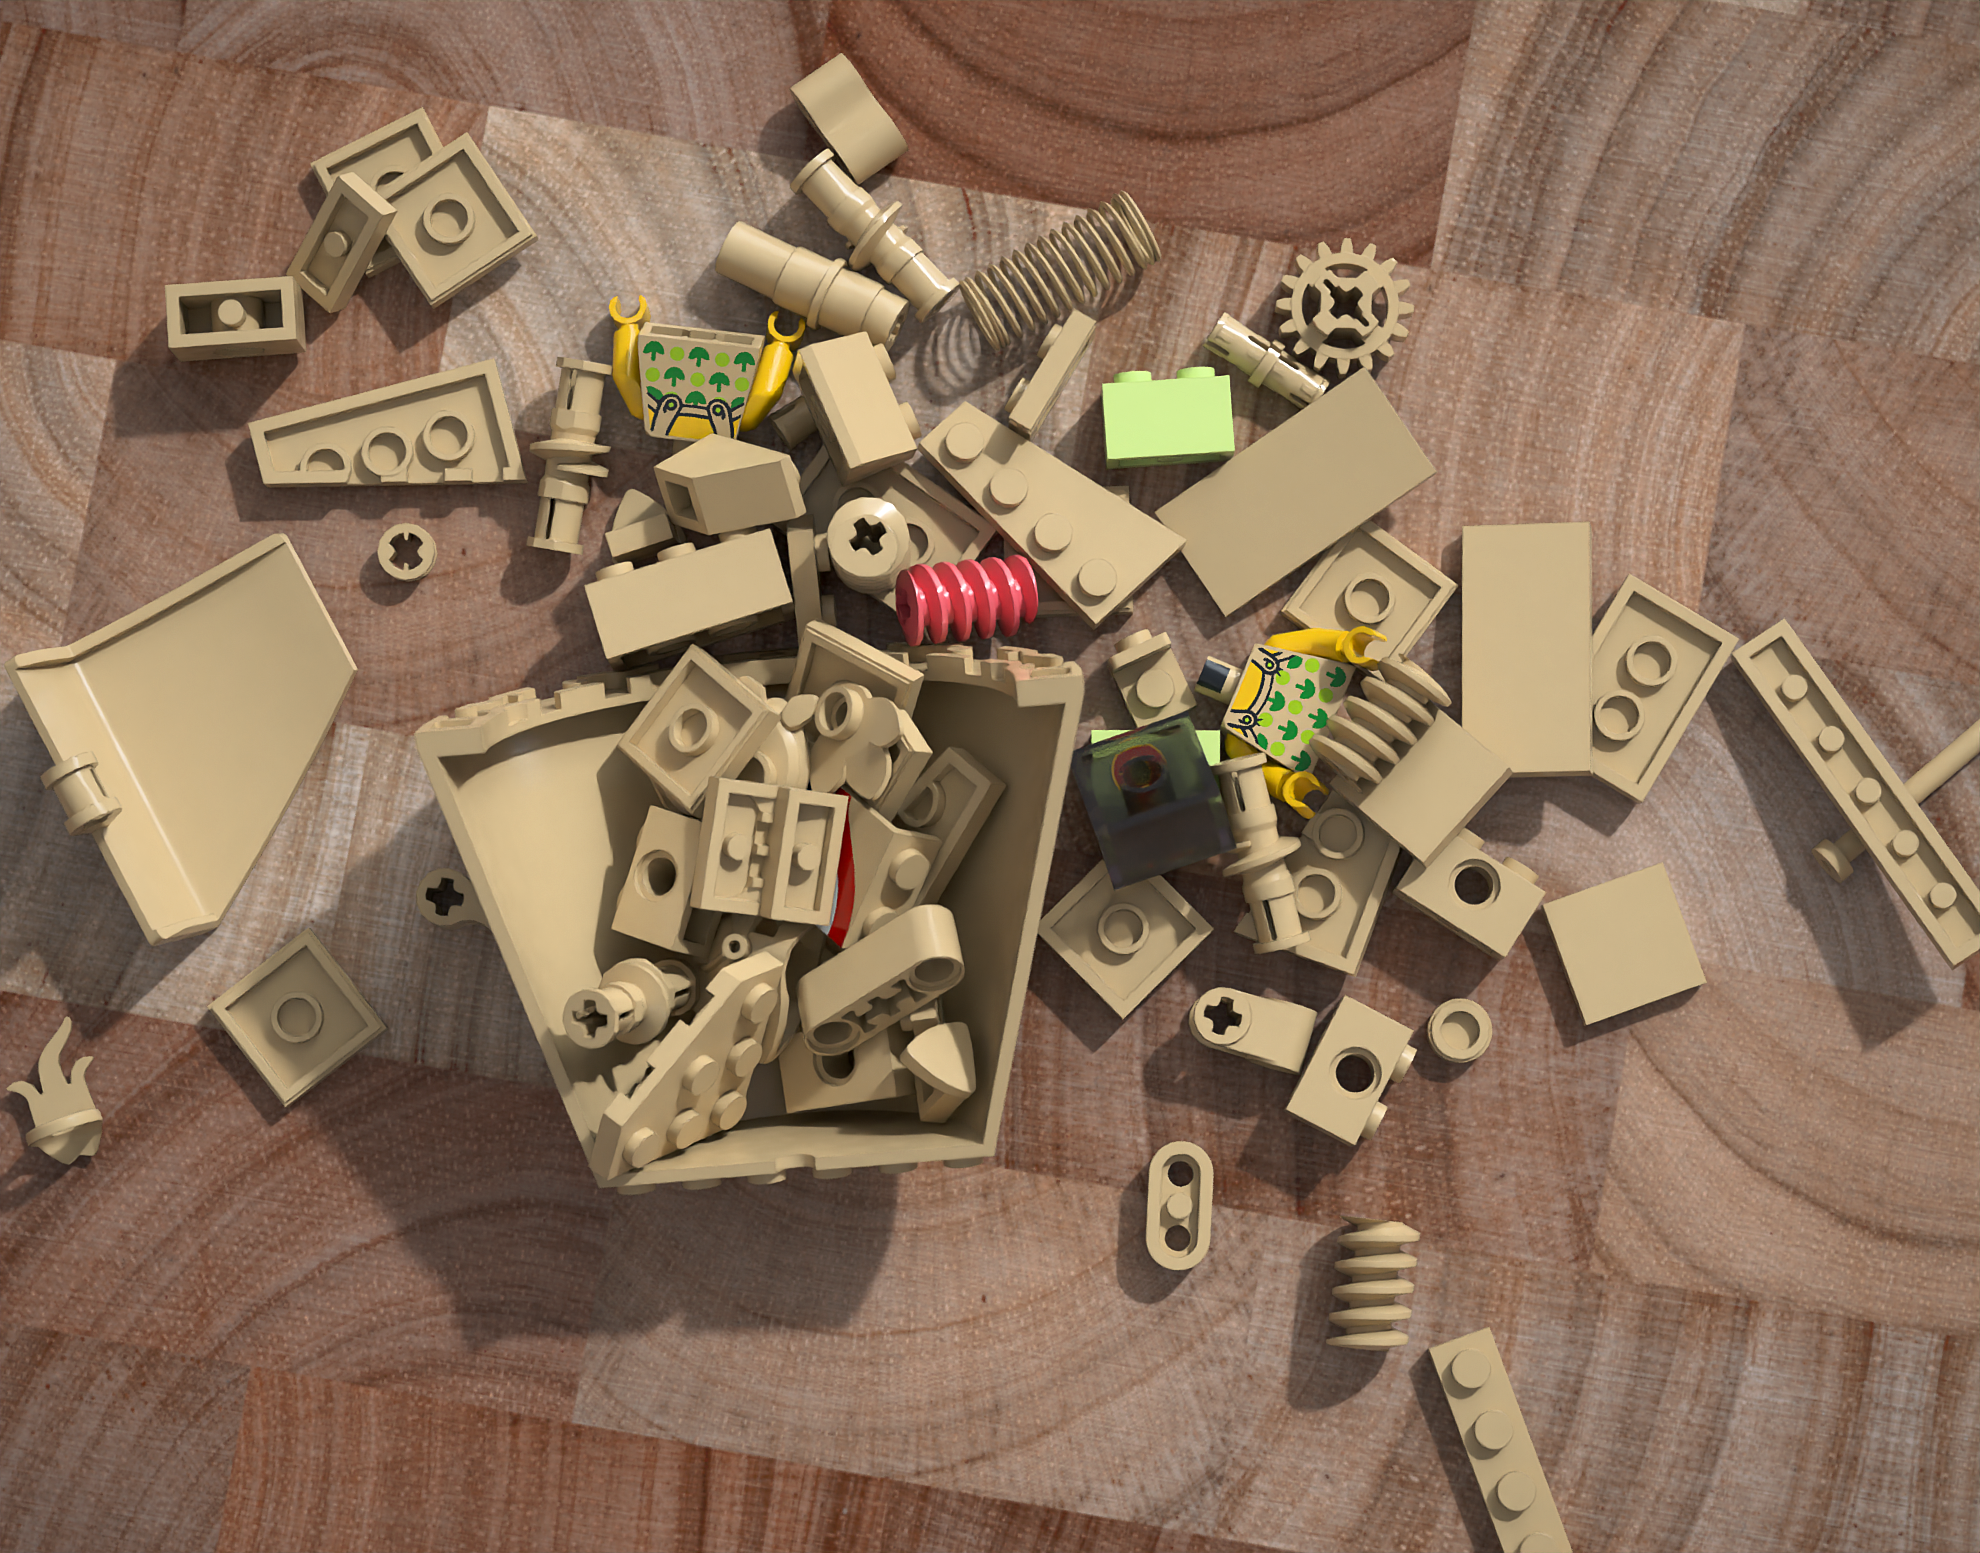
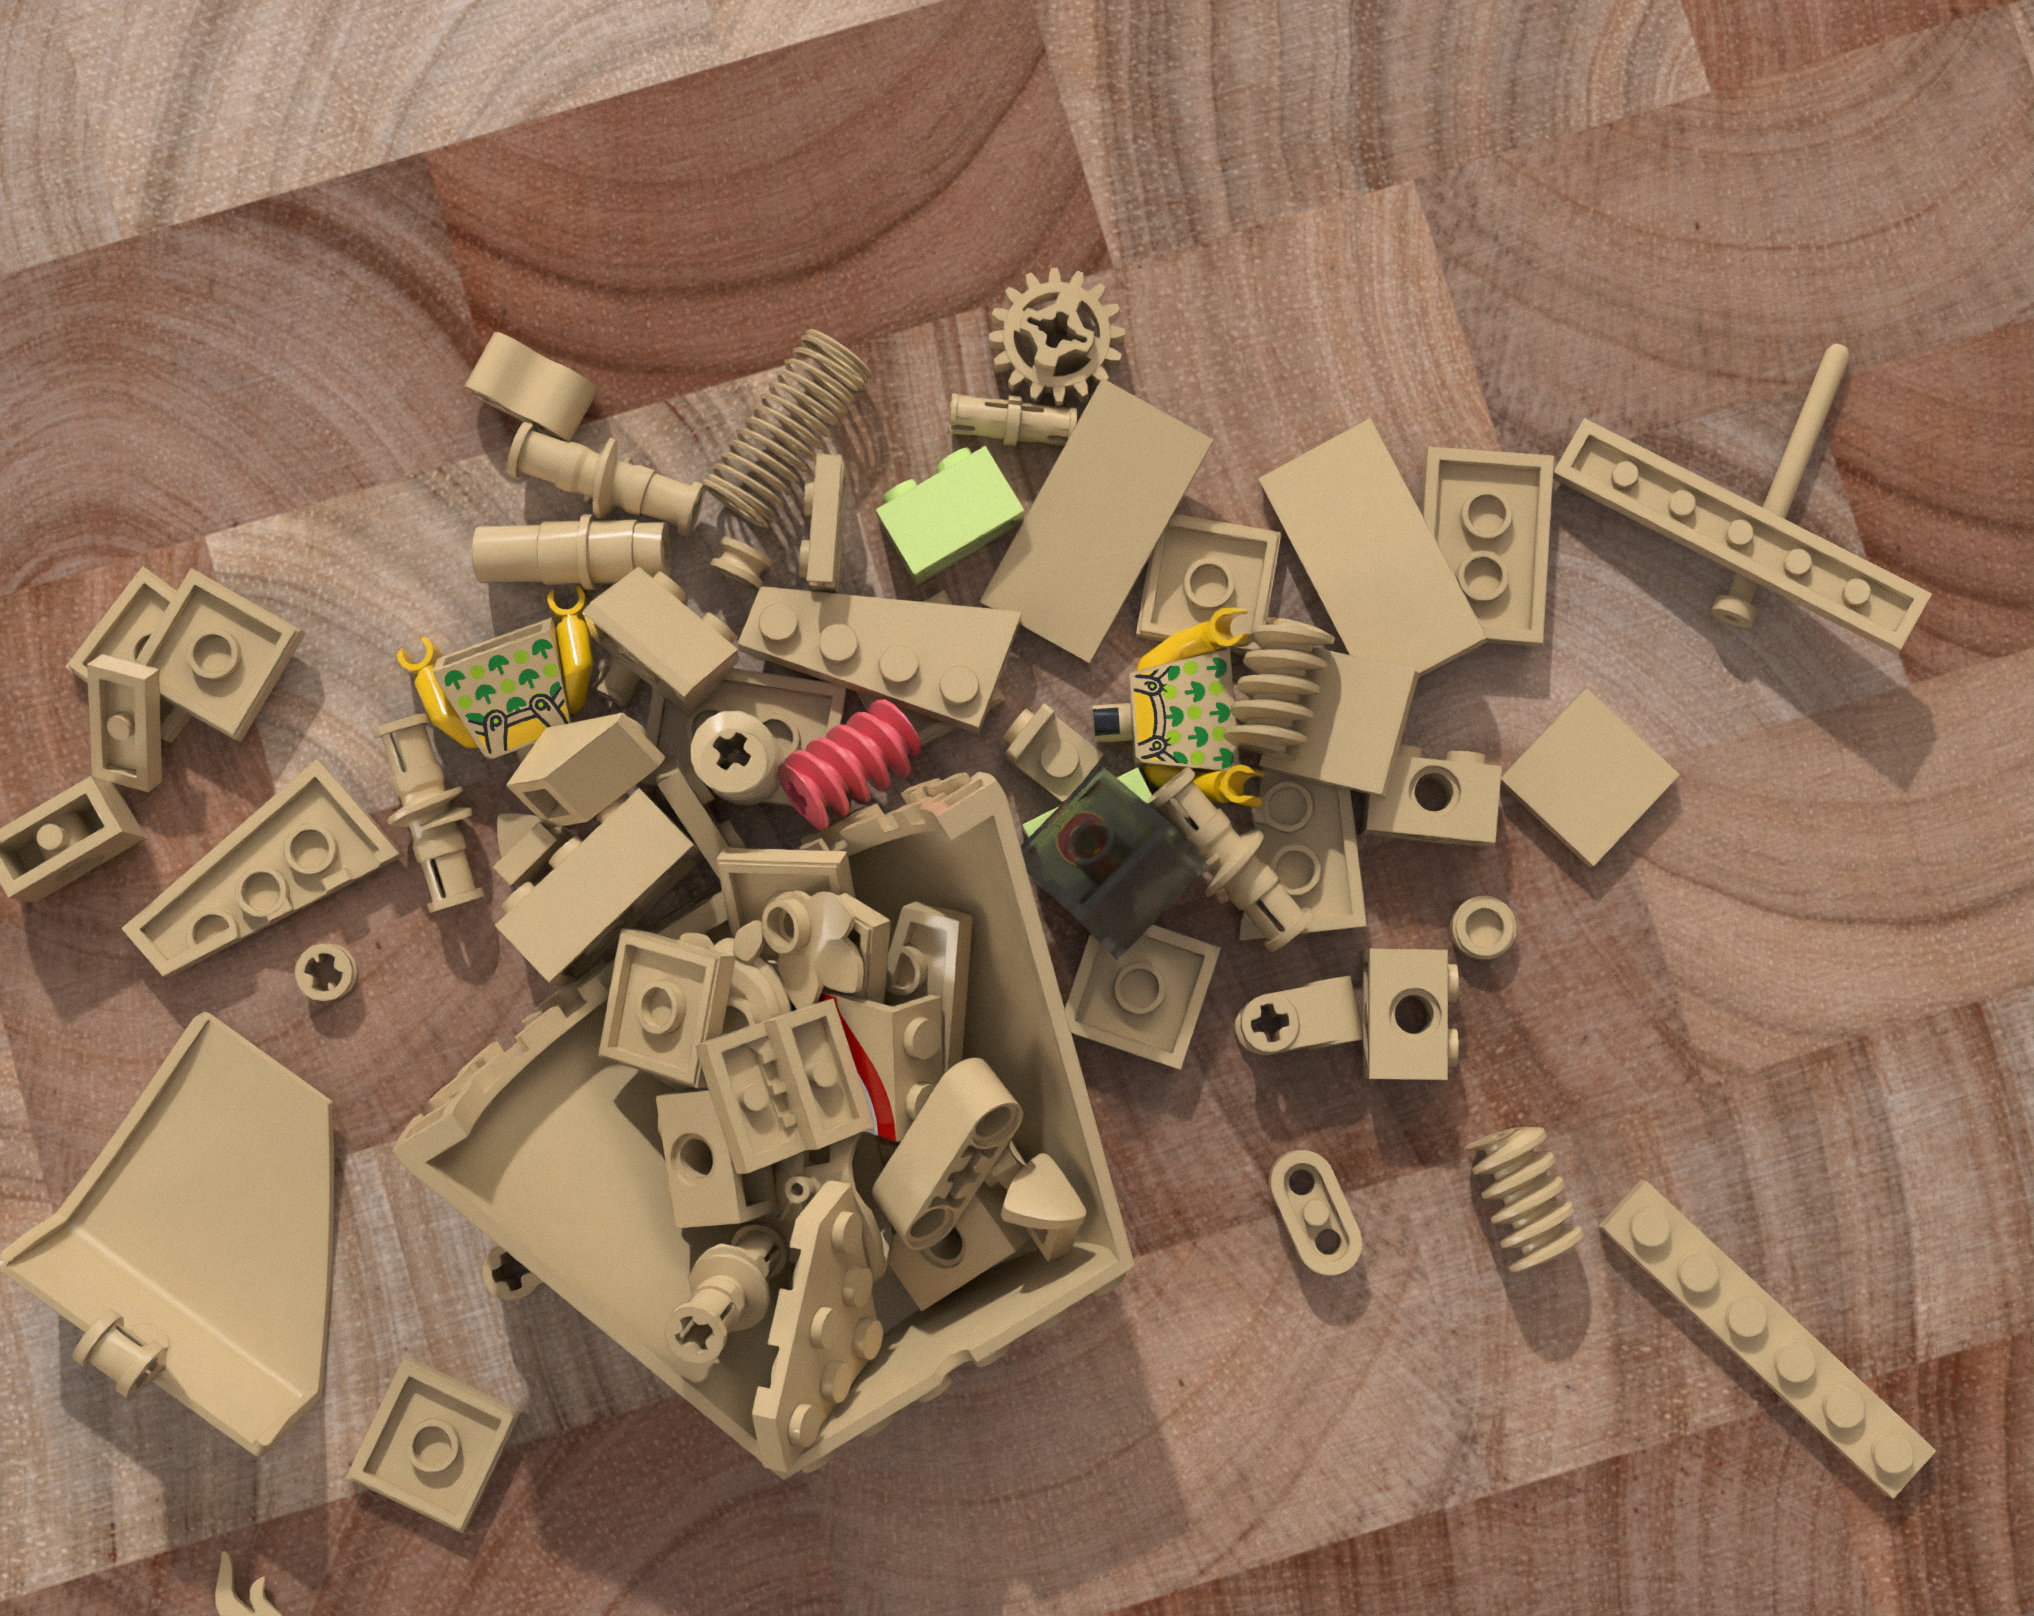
camera: 25 degrees left, 0 degrees up
none -> tan bush [710,537,774,591]

